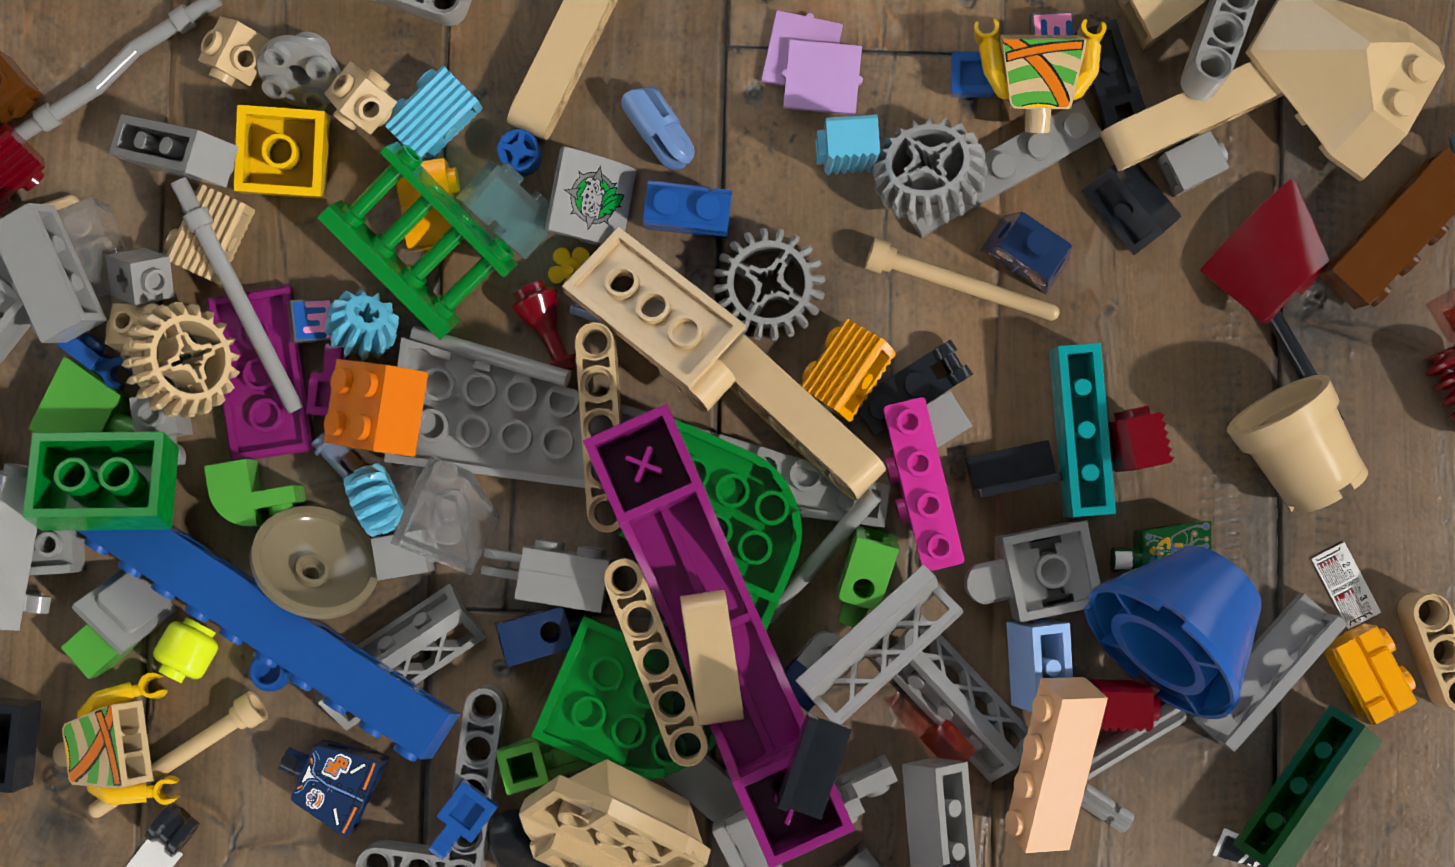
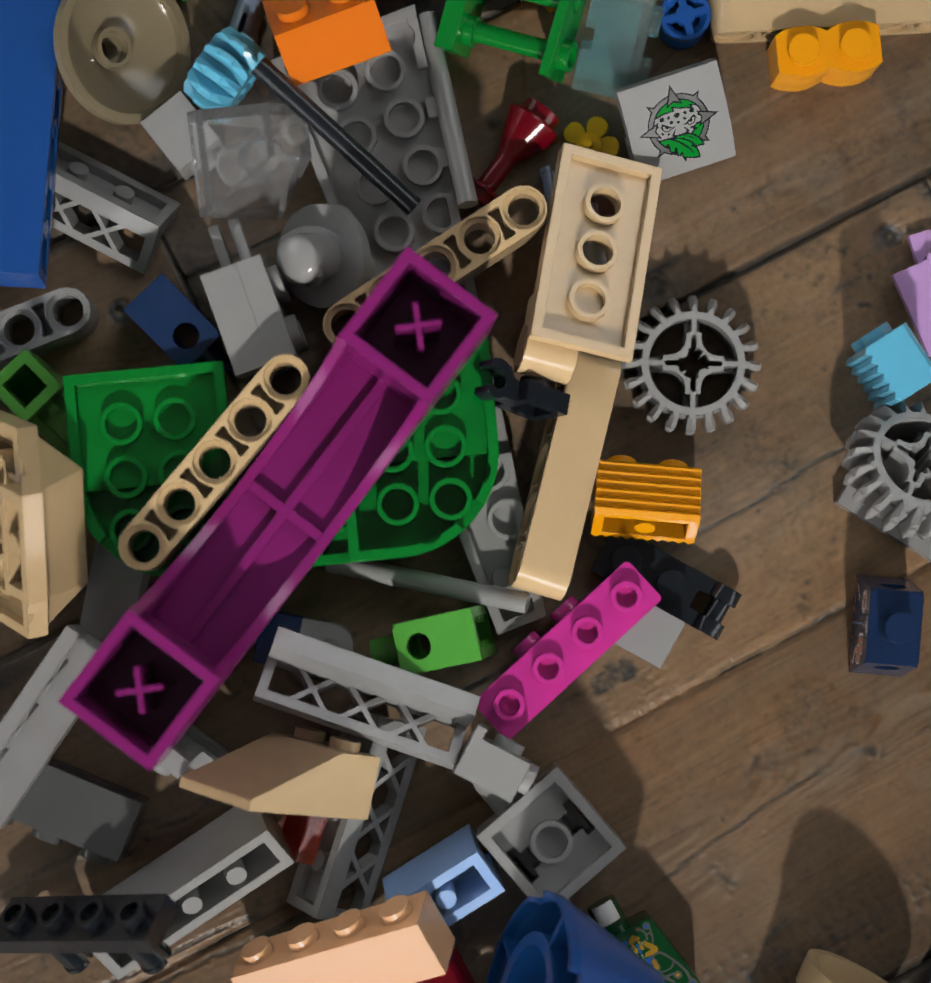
camera: 60 degrees right, 0 degrees up
medium blue arm [621,86,695,170] -> none
blue brick [643,180,732,239] -> none
tan beam [680,590,744,726] -> none
black panel [776,713,852,820] -> none
tan piece [864,237,1060,321] -> none
black panel [965,440,1063,498] -> none
teal brick [1049,343,1116,517] -> none
dark red brick [1108,405,1175,472] -> none
none -> tan slope [179,726,381,820]
none -> black bar [251,57,421,215]
none -> light grey plate [275,203,375,308]
none -> light grey brick [453,721,540,803]
none -> black plate [474,358,570,422]
none -> light orange brick [766,20,883,92]

